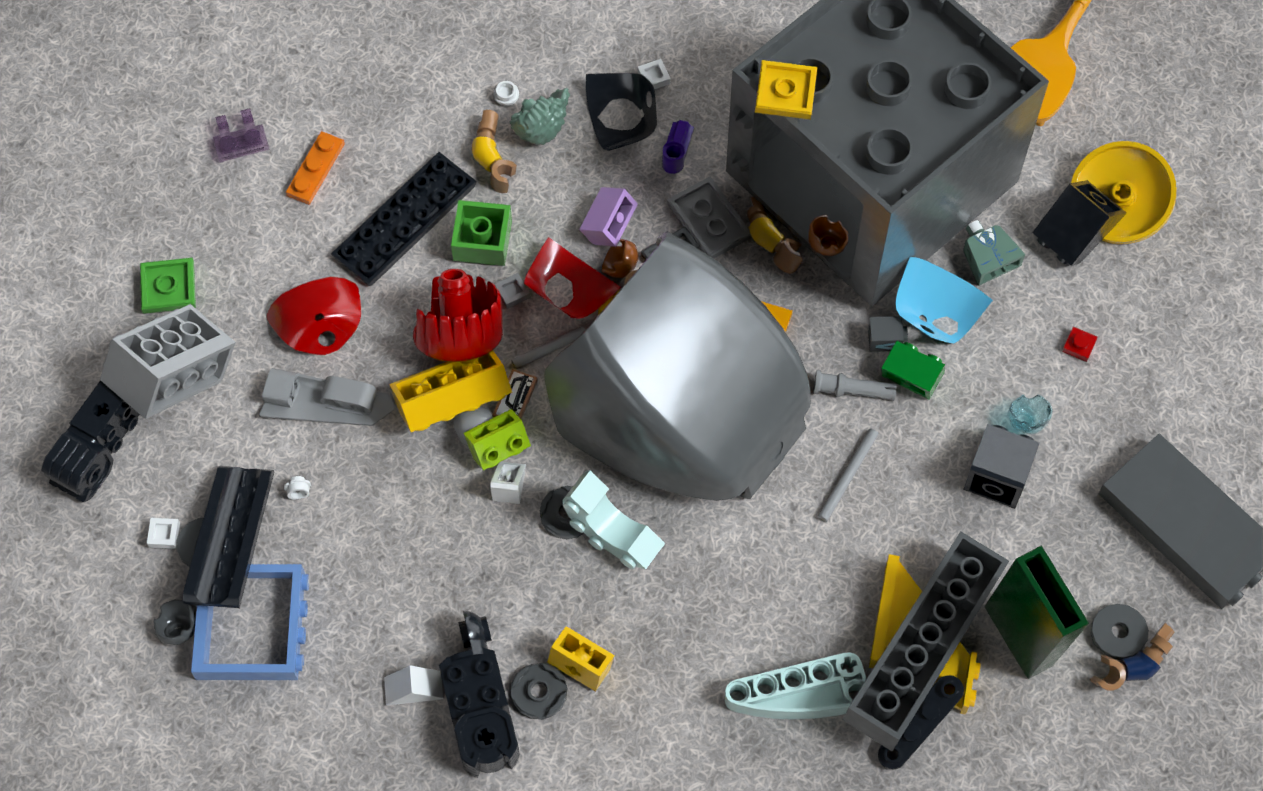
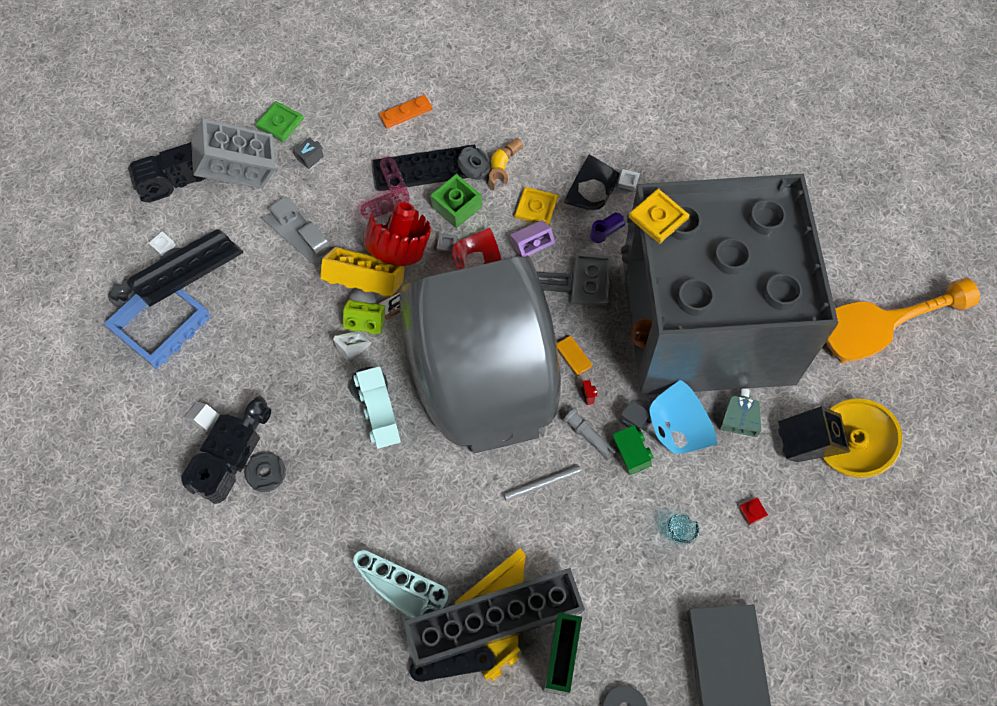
camera: 40 degrees right, 0 degrees up
clear purple plate [213,108,270,162] -> none
red piece [266,277,361,355] -> none
white plate [284,476,311,500] -> none
white plate [494,81,519,106] -> none
sand green piece [510,88,570,145] -> none
yellow brick [547,626,615,692] -> none
piece [747,197,803,274] -> none
slope [963,424,1039,509] -> none
none -> dark grey brick [294,137,324,169]
none -> clear pink beam [360,157,410,219]
none -> dark grey tile [457,147,491,180]
none -> yellow tile [515,187,559,226]
none -> red plate [581,379,597,405]

